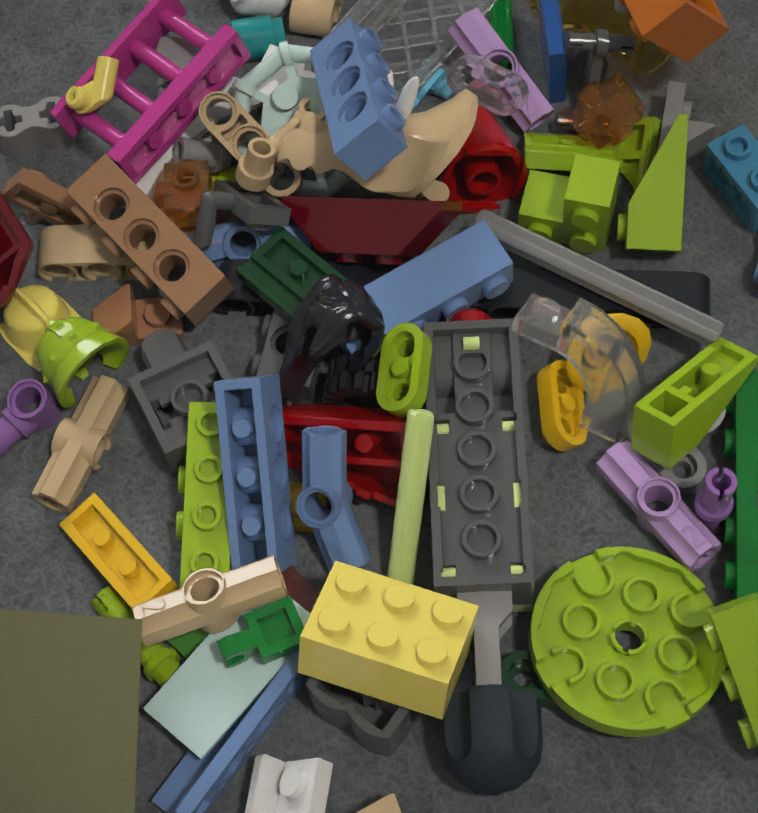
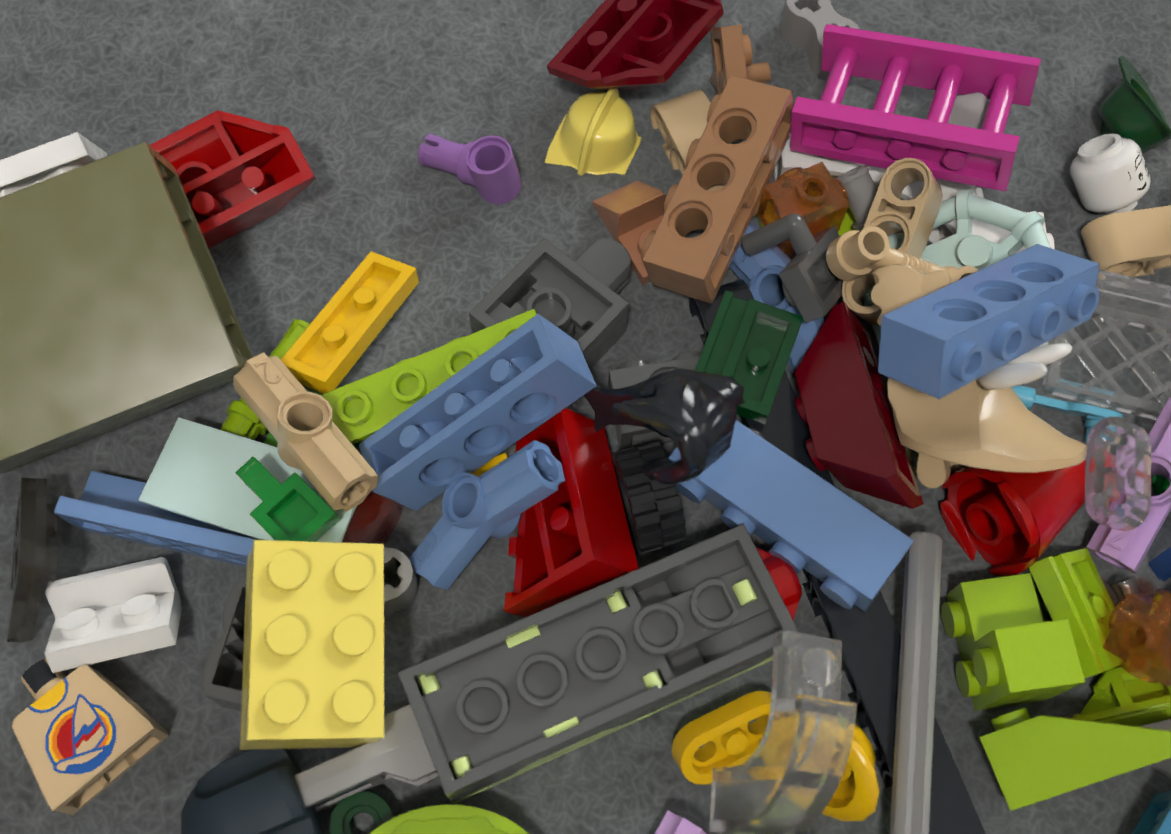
camera: 60 degrees right, 5 degrees up
tan piece [31,375,131,513] -> none
lime helmet [37,317,130,408] -> none
light yellow arm [66,56,119,114] -> none
teal brick [230,14,286,61] -> none
lime plate [376,323,432,418] -> none
yellowish green axle [387,409,434,585] -> none

